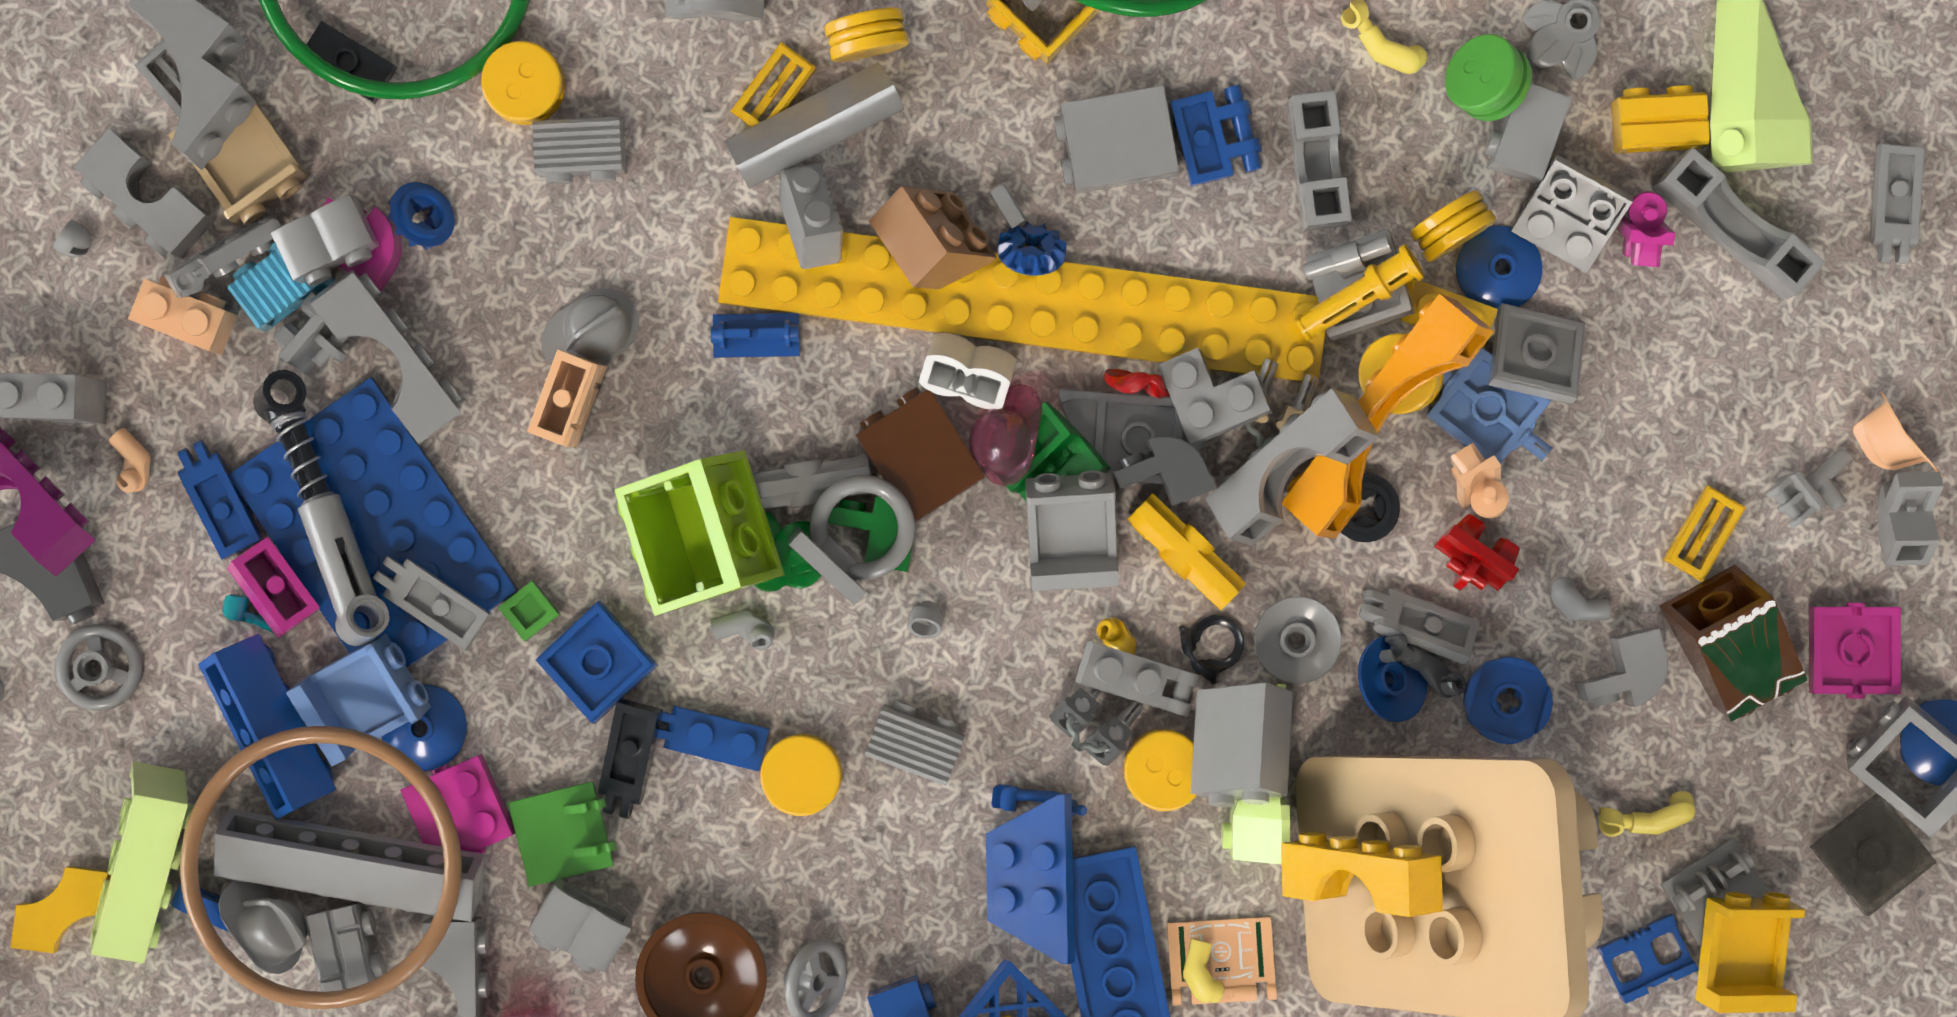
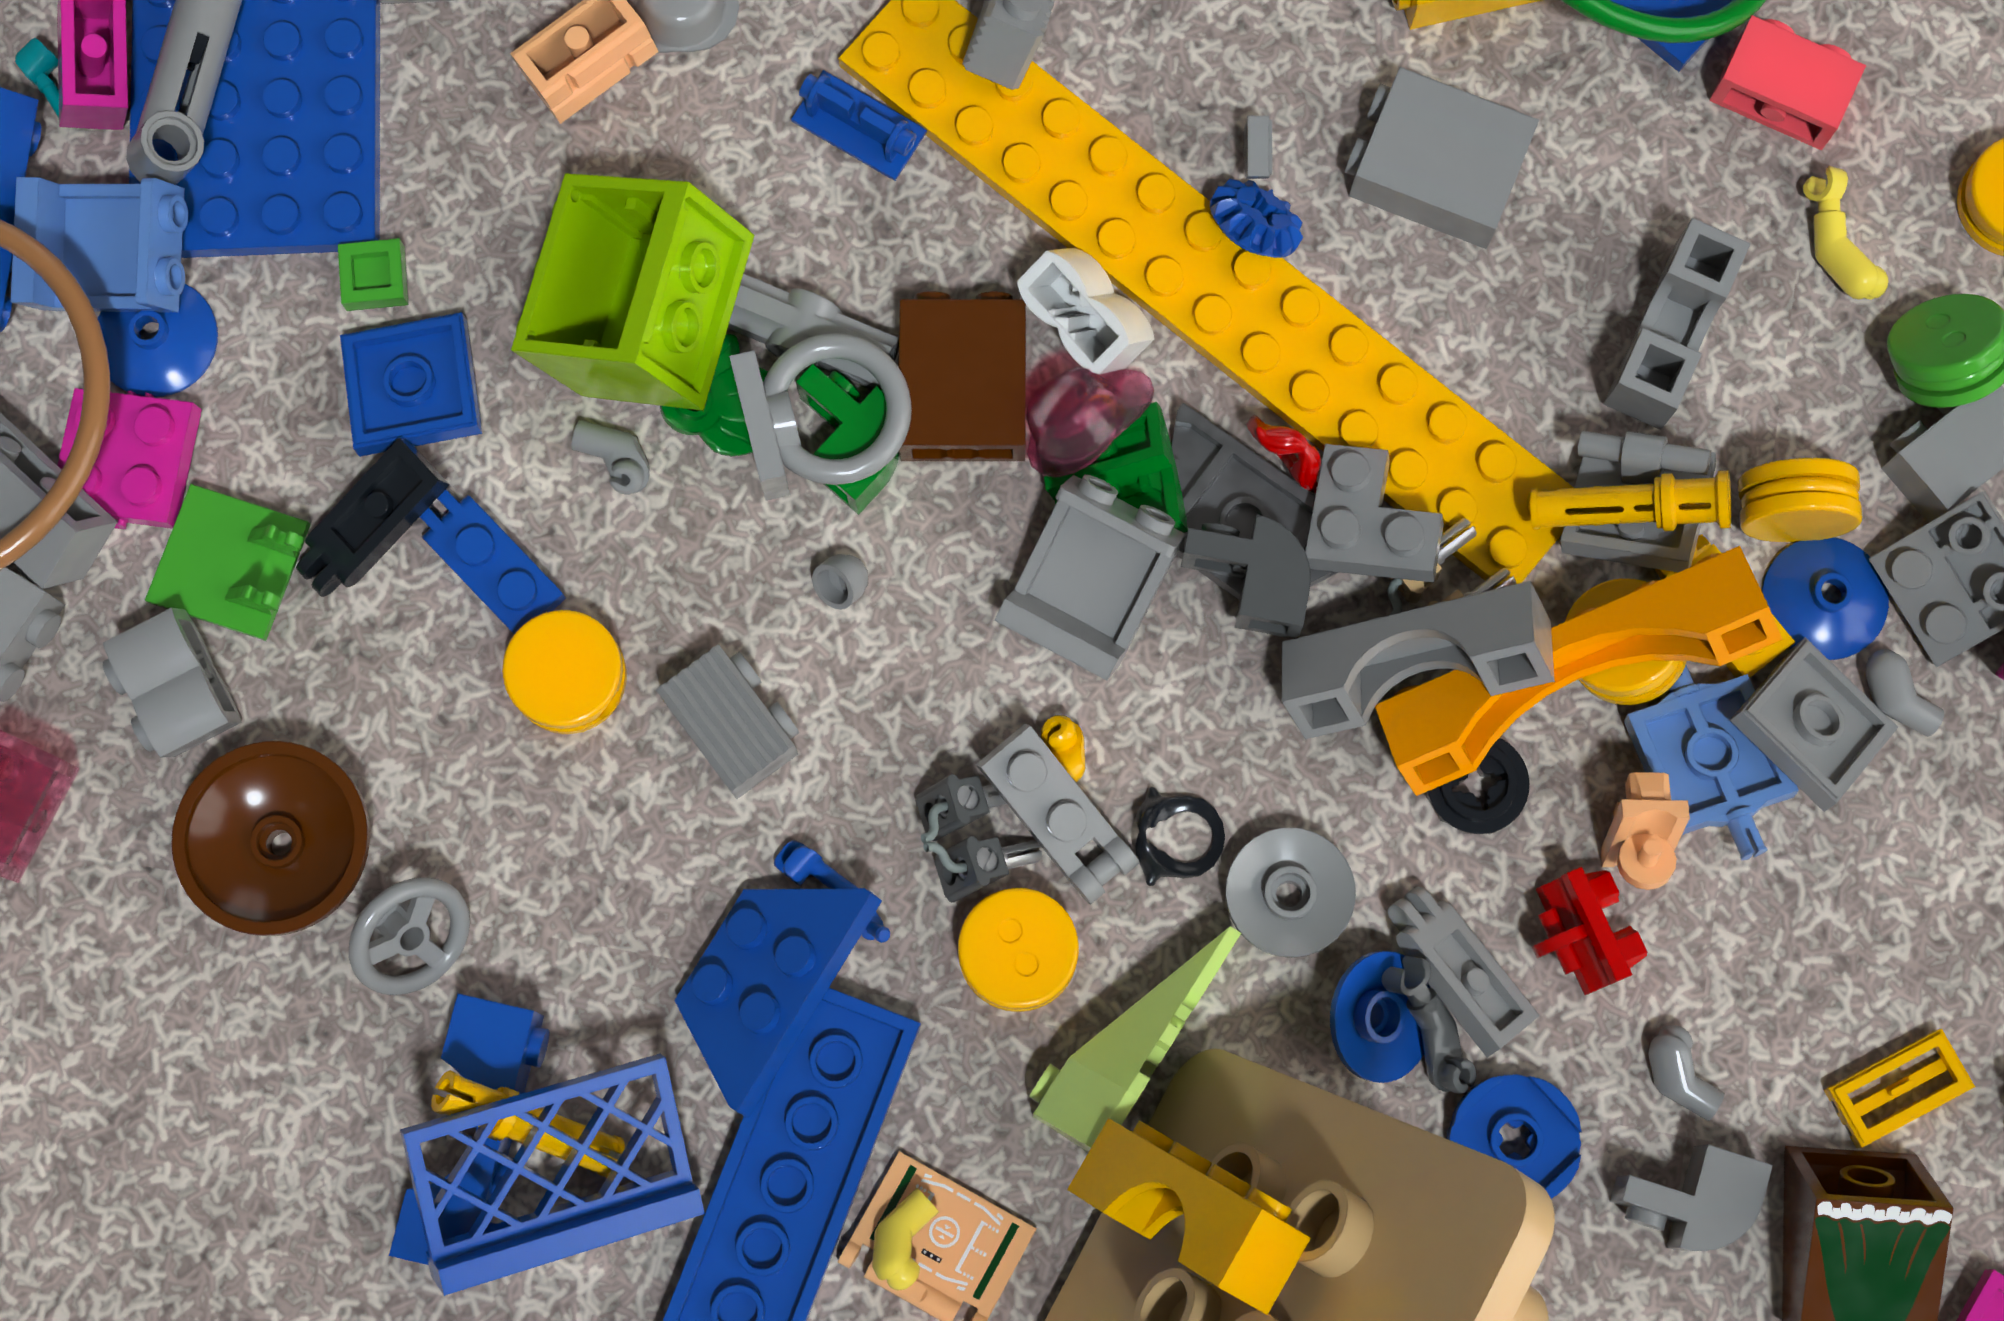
camera: 30 degrees right, 10 degrees down
light grey hinge [373,556,492,651] -> none
medium nougat slope [869,186,997,289] -> none
yellow piece [1127,493,1246,610] -> none
blue plate [1169,85,1262,187] -> none
light grey brick [1190,682,1293,807] -> none
none -> light grey arm [1866,649,1944,737]

